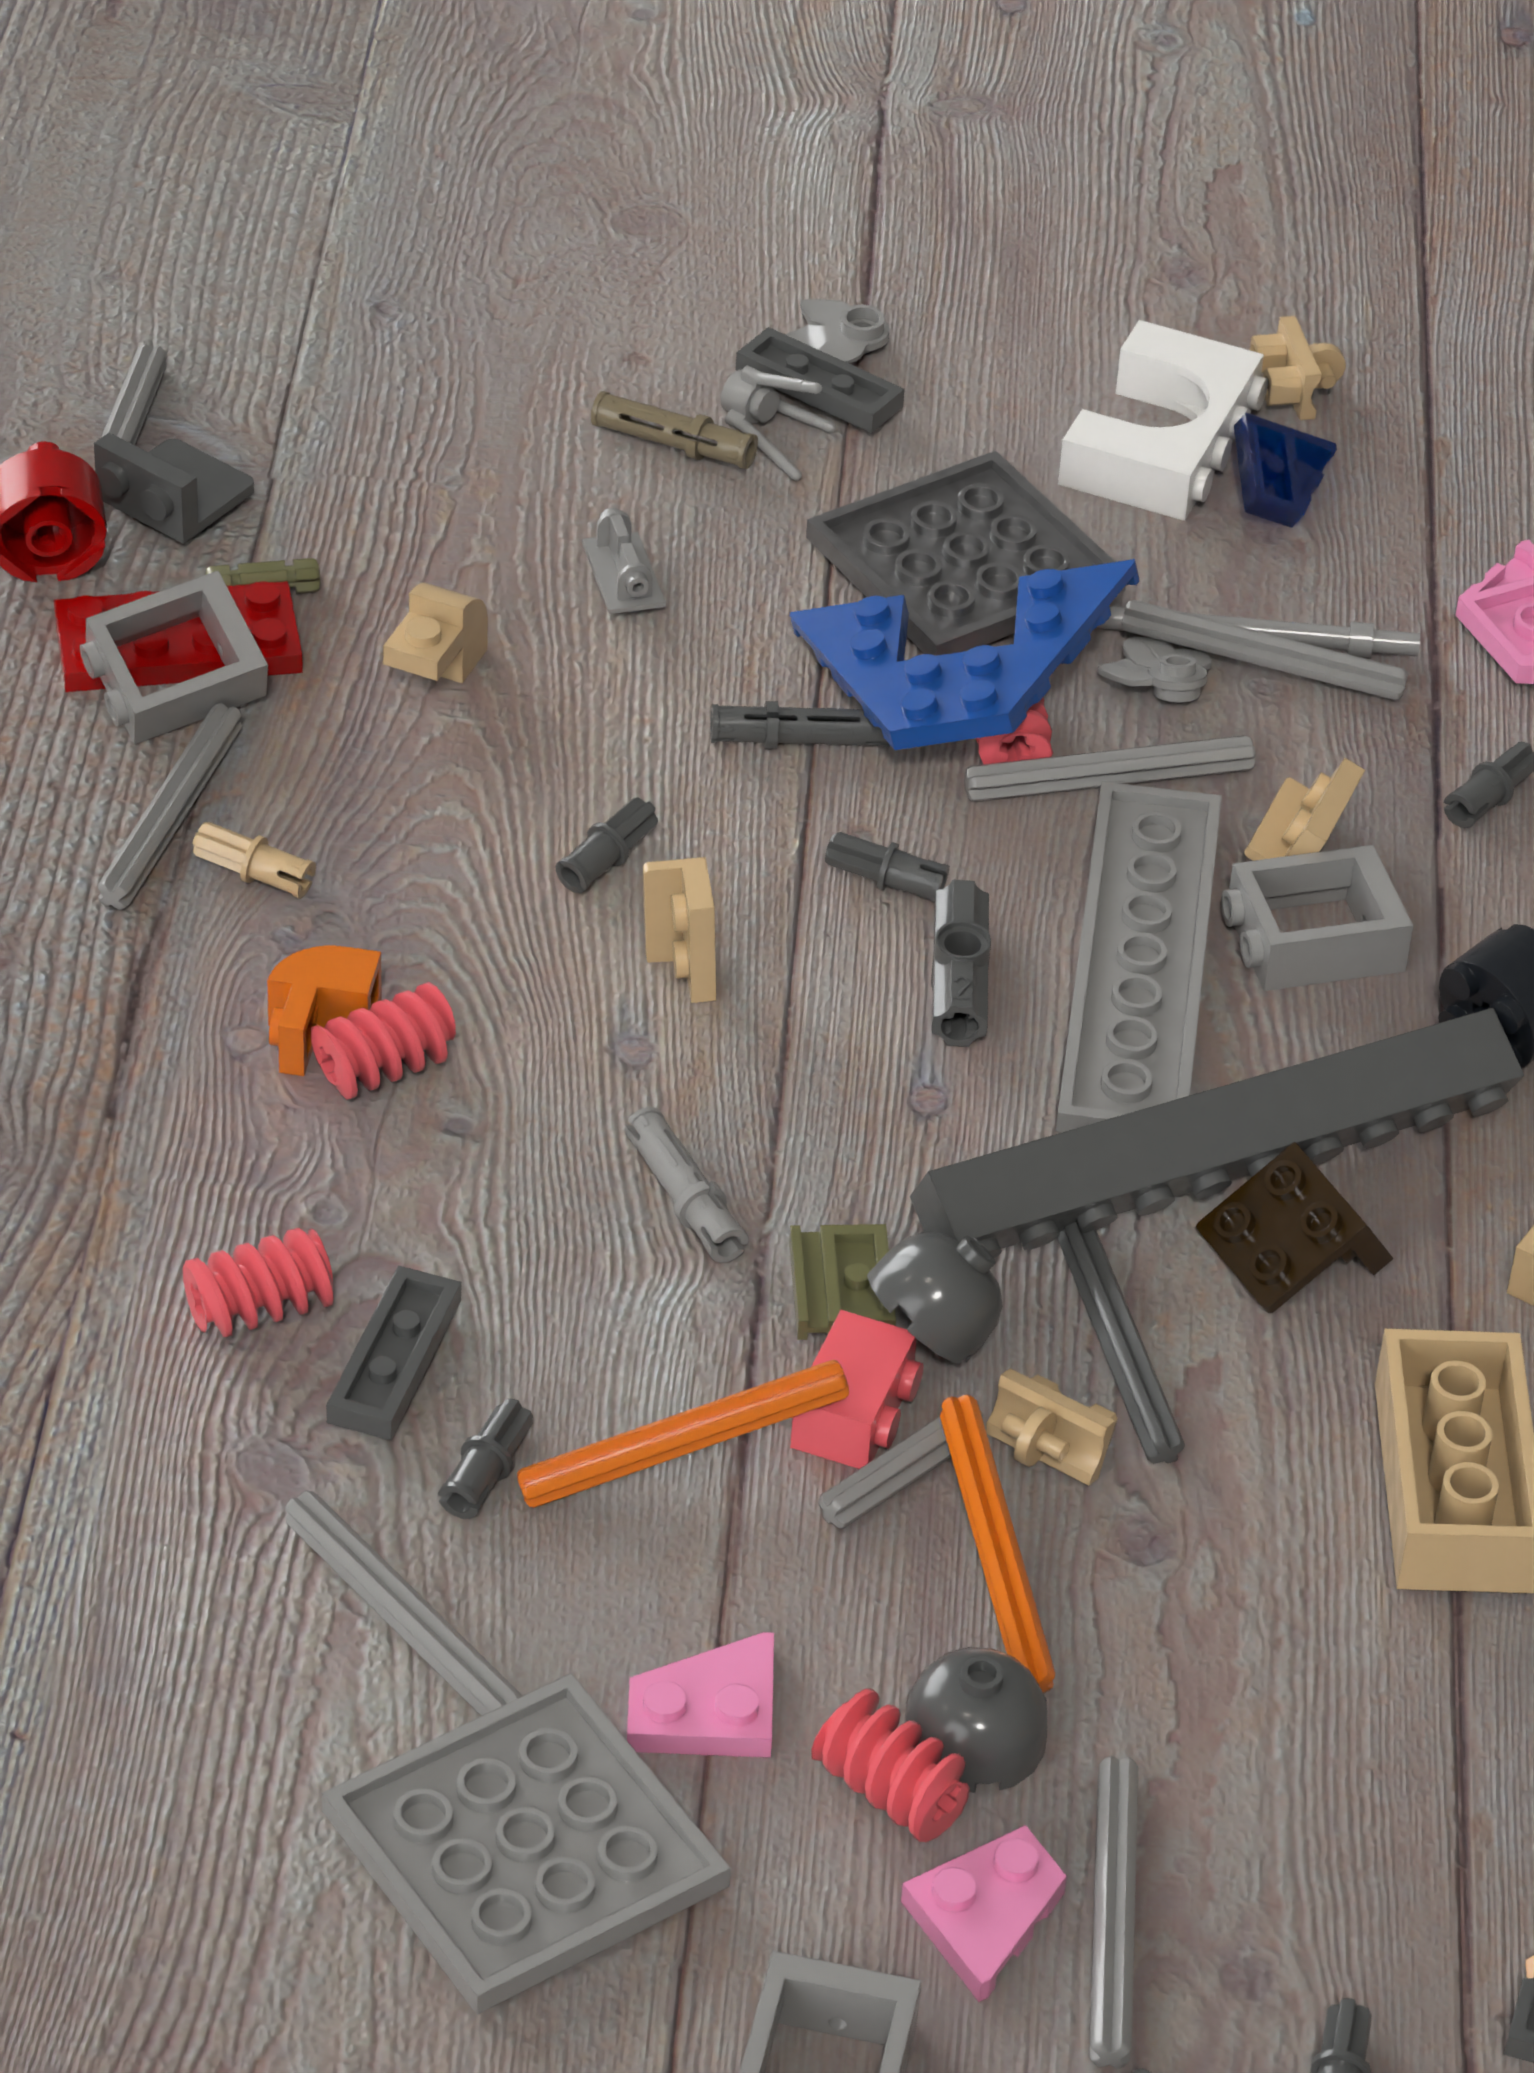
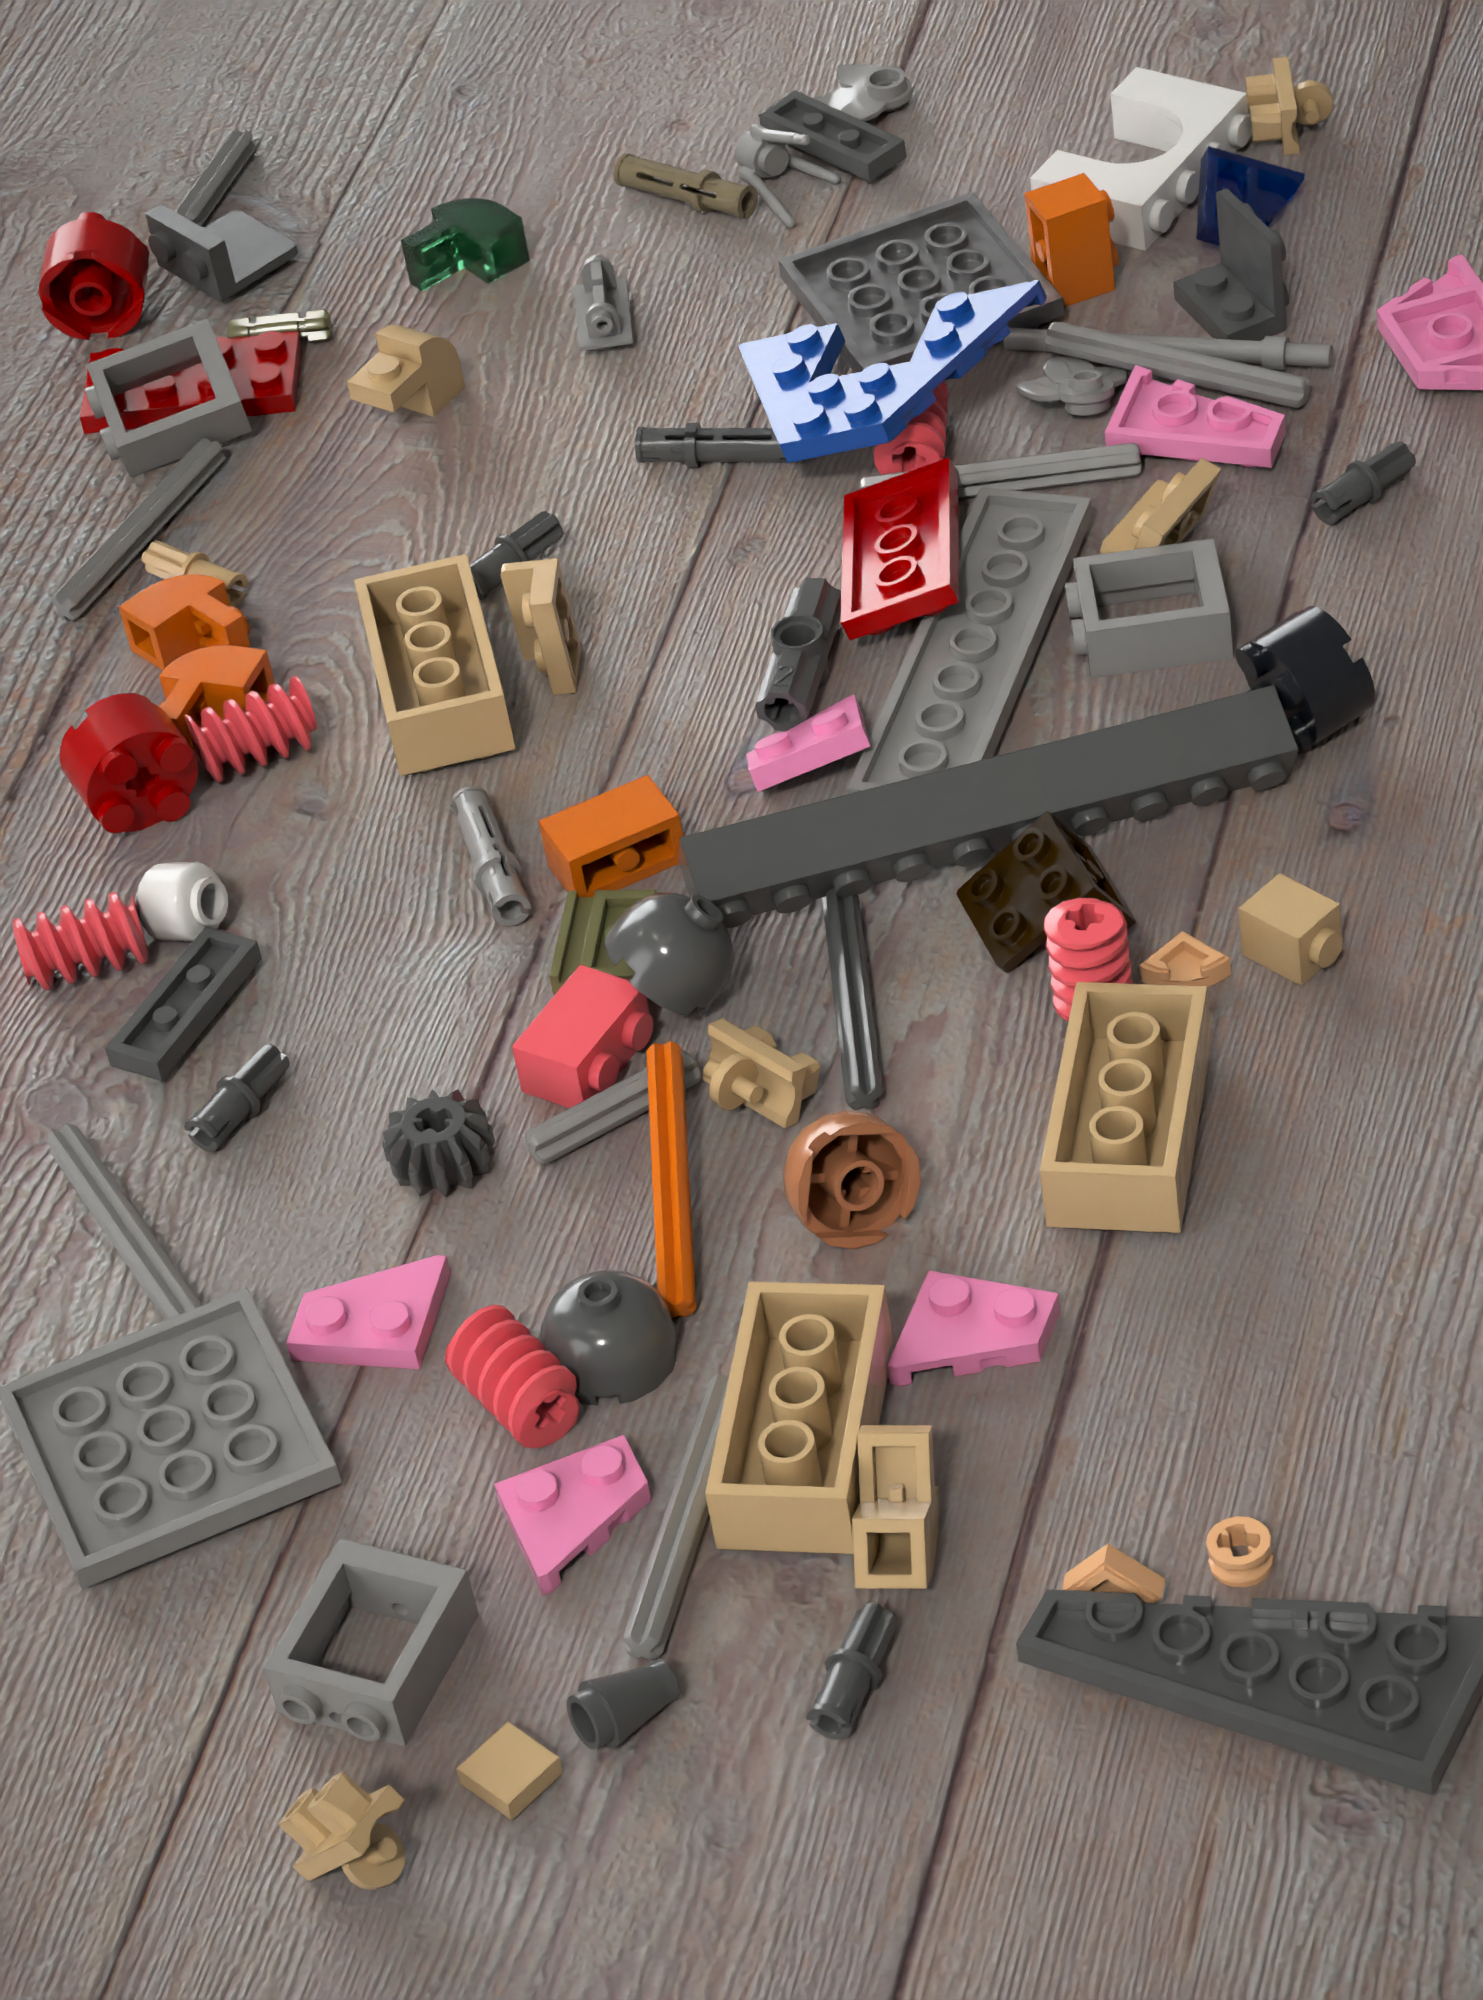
camera: 20 degrees right, 0 degrees up
orange axle [517,1360,849,1507] -> none
dark grey axle [825,832,950,902] -> none
none -> red brick [59,693,198,833]
none -> orange brick [118,574,251,670]
none -> white head [135,862,228,941]
none -> tan brick [354,554,516,776]
none -> dark grey gear [382,1089,495,1197]
none -> clear green brick [401,198,530,291]
none -> orange brick [538,774,683,897]
none -> tan brick [705,1282,894,1554]
none -> bright pink wing [746,694,871,792]
none -> nougat cylinder [783,1110,921,1249]
none -> red plate [840,457,959,641]
none -> tan brick [852,1425,939,1589]
none -> bright pink wing [887,1271,1061,1386]
none -> orange brick [1024,173,1119,307]
none -> coral piece [1044,898,1133,1022]
none -> bright pink wing [1104,365,1286,468]
none -> light nougat tile [1139,931,1231,987]
none -> dark grey bracket [1173,189,1289,341]

